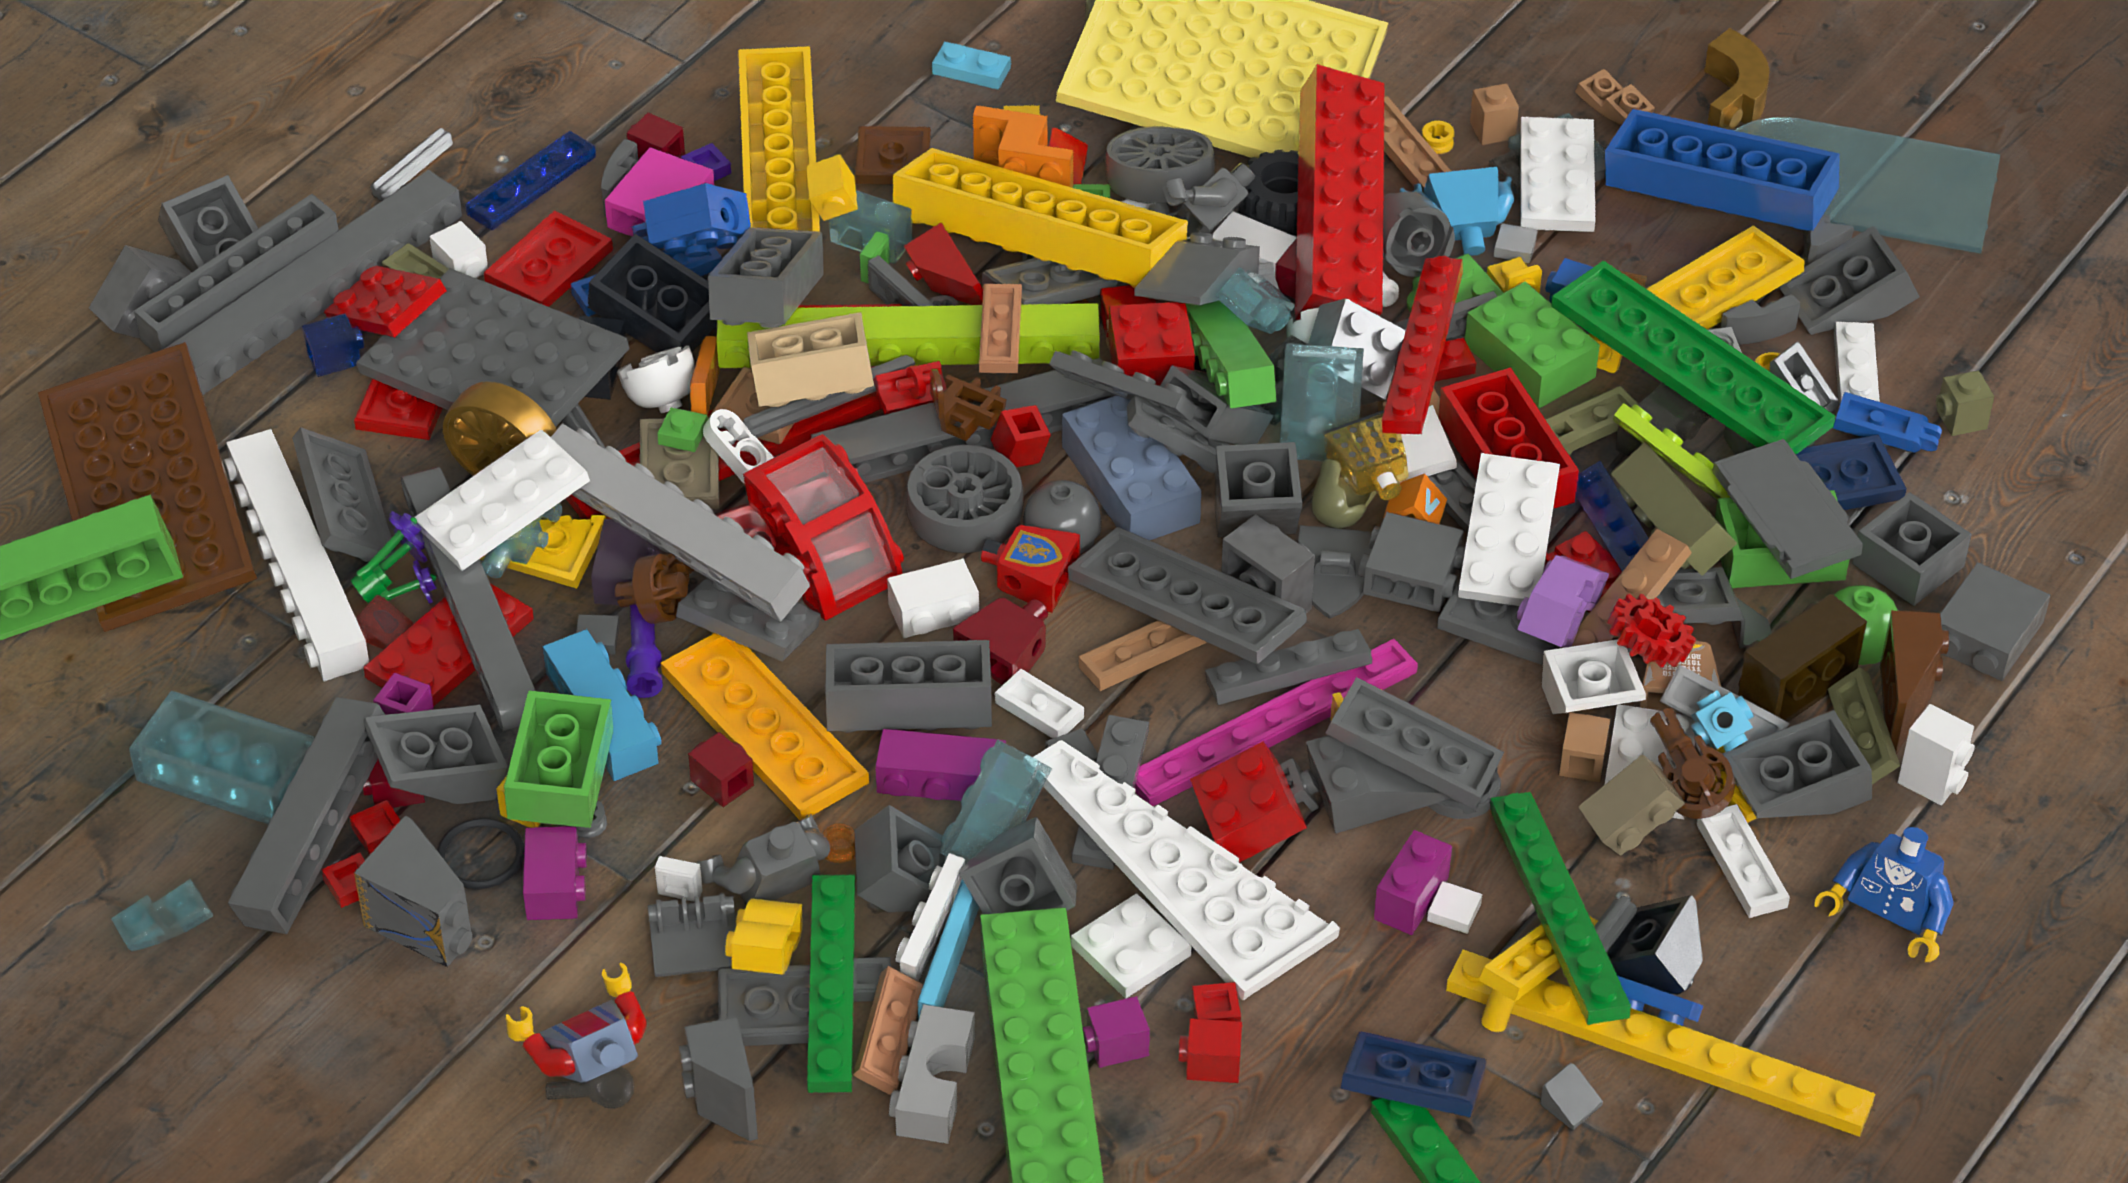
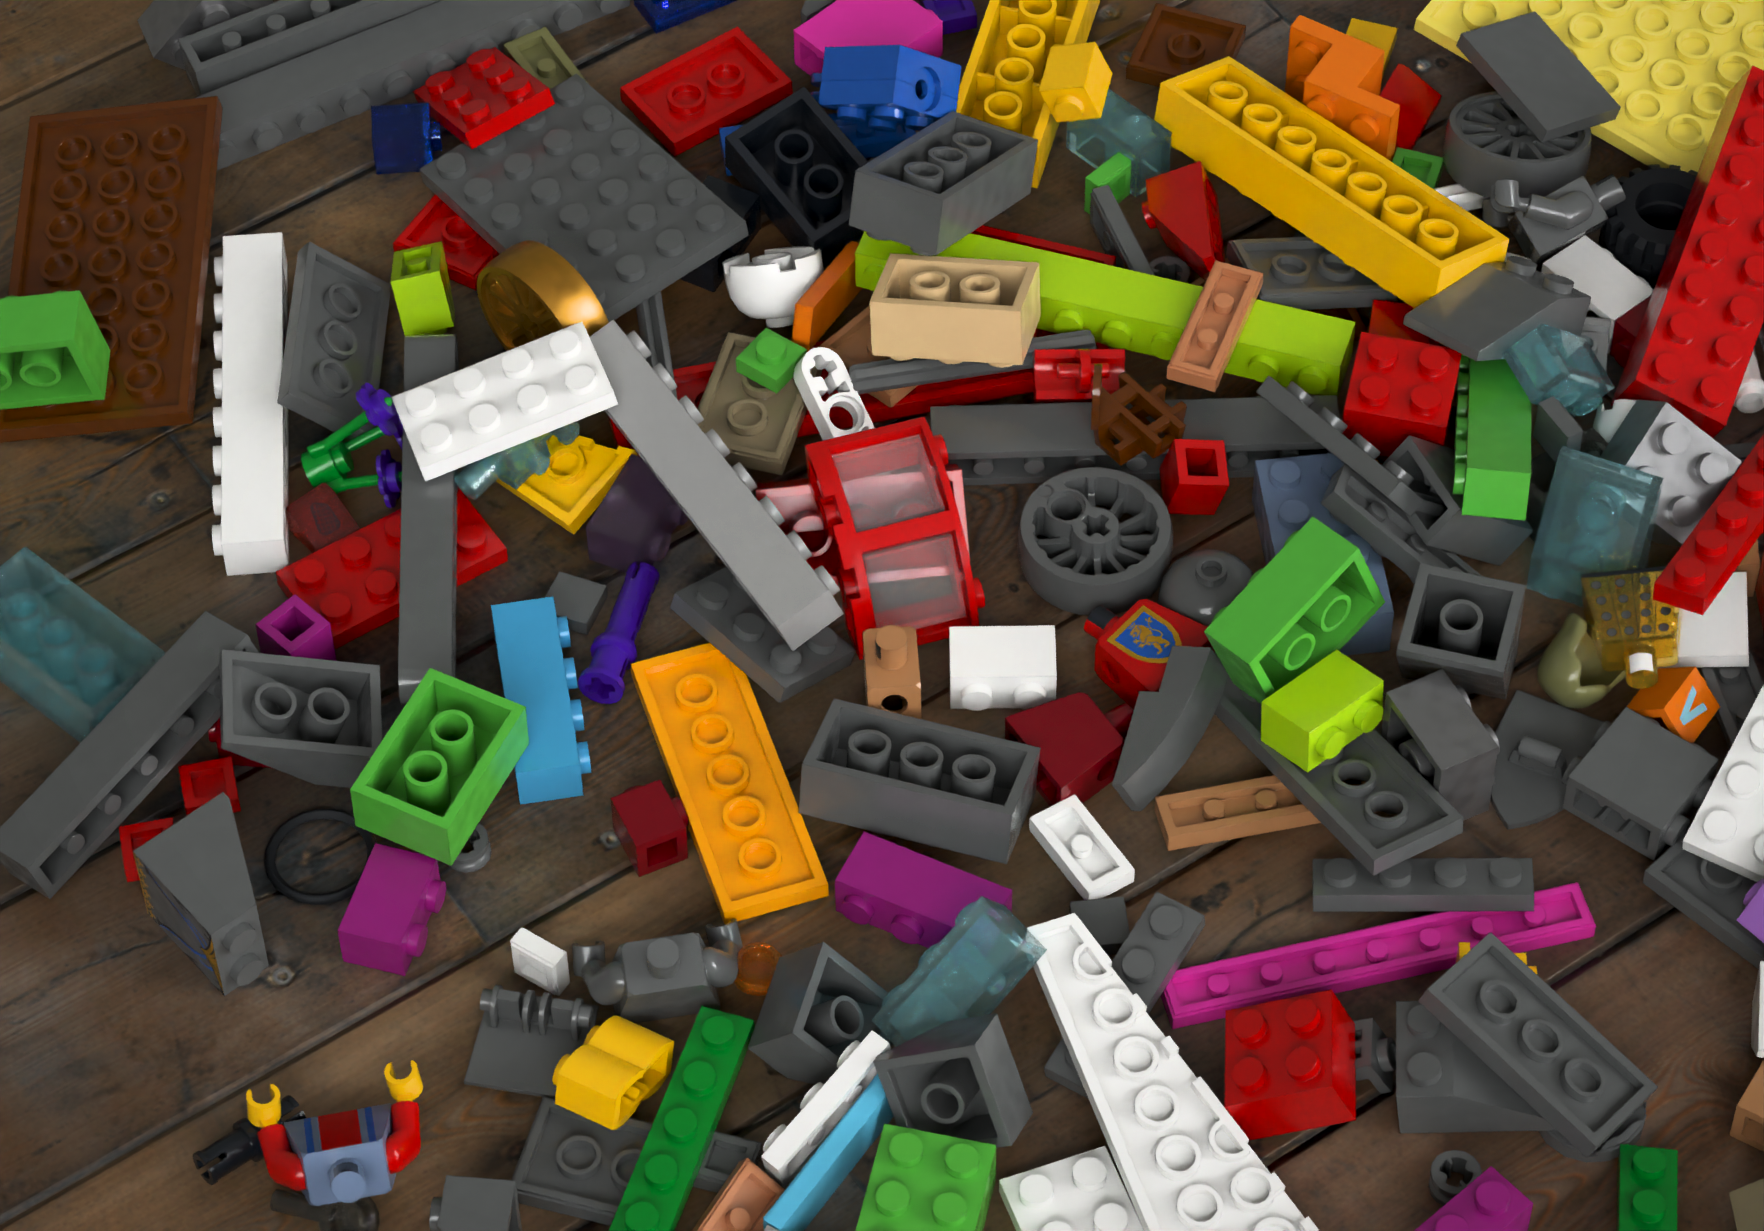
camera: 20 degrees right, 5 degrees up
white brick [430,221,488,278] -> none
reddish brown pin [615,553,694,624] -> none
none -> black pin [193,1095,306,1185]
none -> lime slope [390,241,455,336]
none -> medium nougat torso [863,625,922,719]
none -> dark grey slope [1112,646,1229,811]
none -> bright green brick [1204,516,1385,704]
none -> lime brick [1261,649,1384,773]
none -> dark grey bush [1428,1150,1482,1206]
none -> dark grey tile [1456,11,1621,143]
none -> dark grey tile [1533,396,1583,471]

